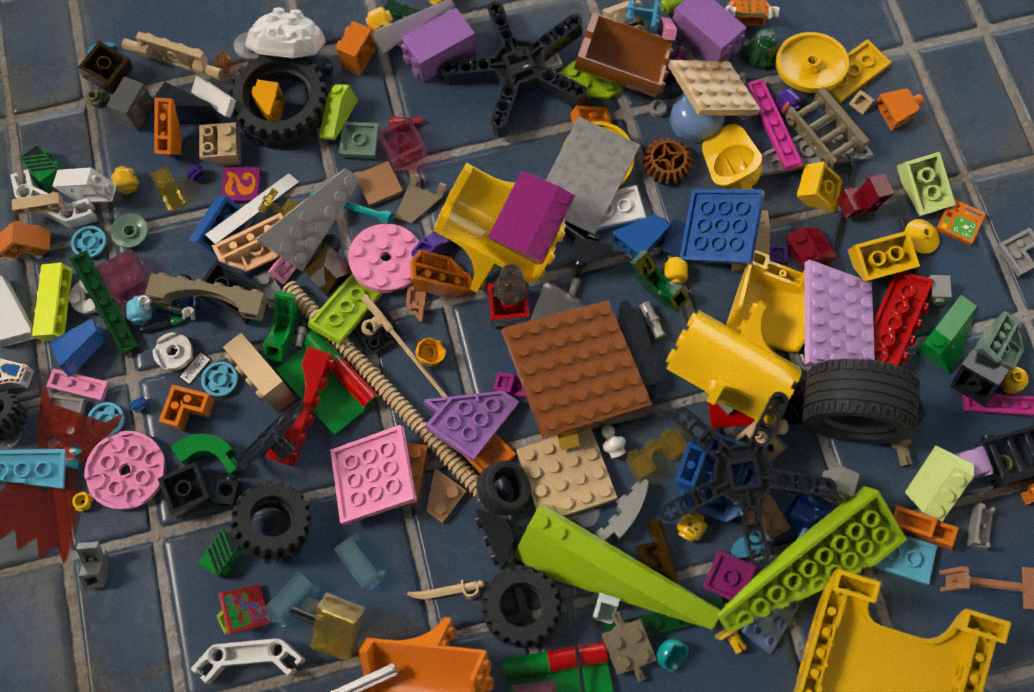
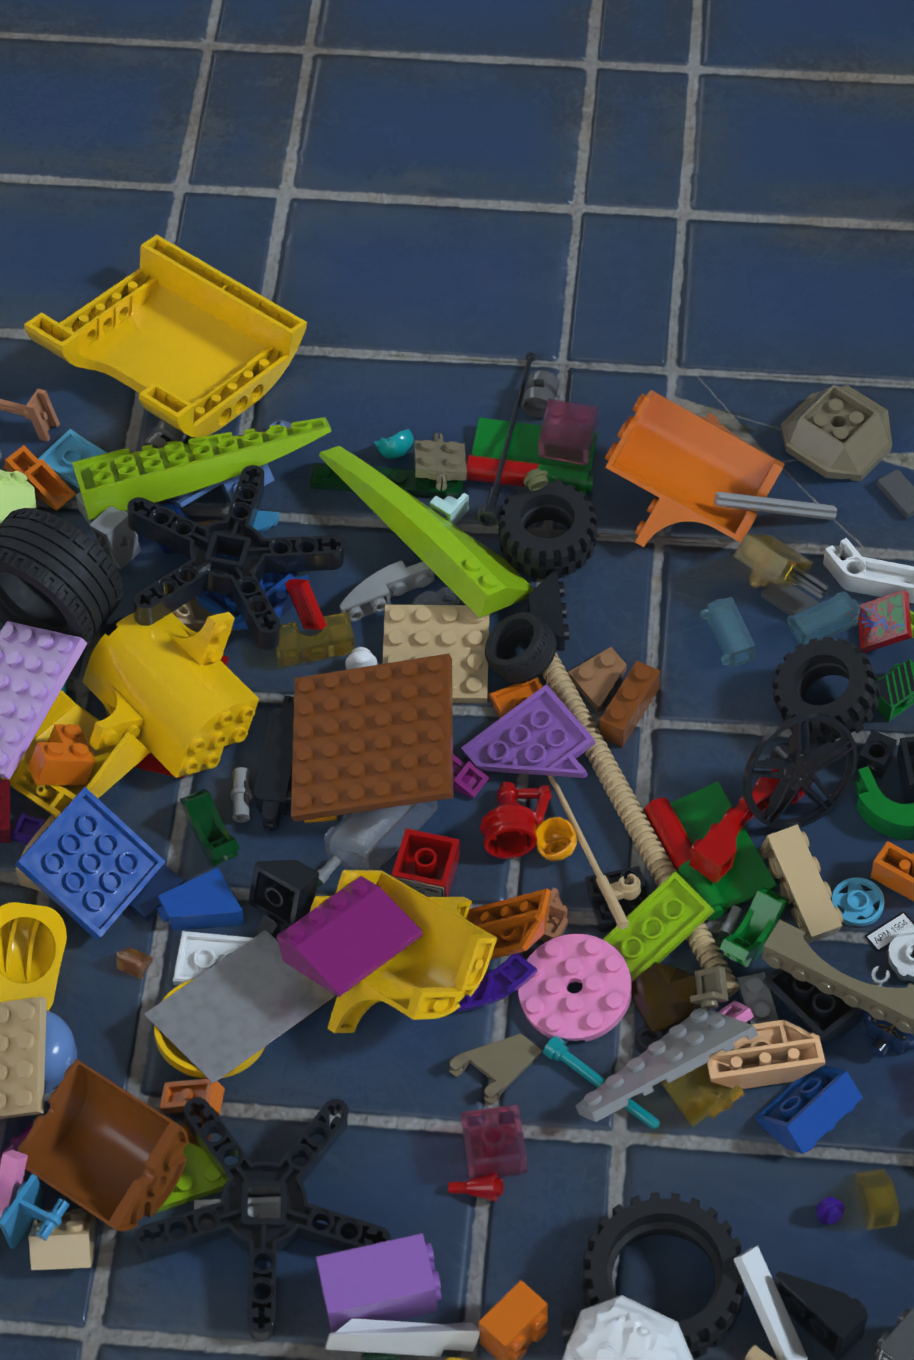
camera: 160 degrees left, 15 degrees down
orange slope [154,98,182,155] -> none
tan slope [199,122,241,166] -> none
white sticker [205,173,299,244] -> none
magenta tile [221,167,261,203] -> none
light orange slope [252,80,286,122] -> none
lime slope [319,84,358,140] -> none
bright pink plate [330,425,417,525] -> none
sand green plate [339,122,379,159] -> none
medium nougat tile [356,161,403,207] -> none
tan sword [407,580,484,600] -> none
clear smoke piece [493,264,529,305] -> none
dark brown bracket [636,519,679,585] -> none
dark orange gear [643,136,693,185] -> none
yellow head [663,257,688,285] -> none
magenta tile [702,550,757,600] -> none
yellow bracket [715,603,747,654] -> none
none -> orange brick [28,724,96,785]
none -> clear orange slope [116,947,153,979]
none -> red tile [285,579,327,630]
none -> red piece [479,782,552,859]
none -> olive plate [523,469,549,491]
none -> dark tan bracket [690,966,728,1009]

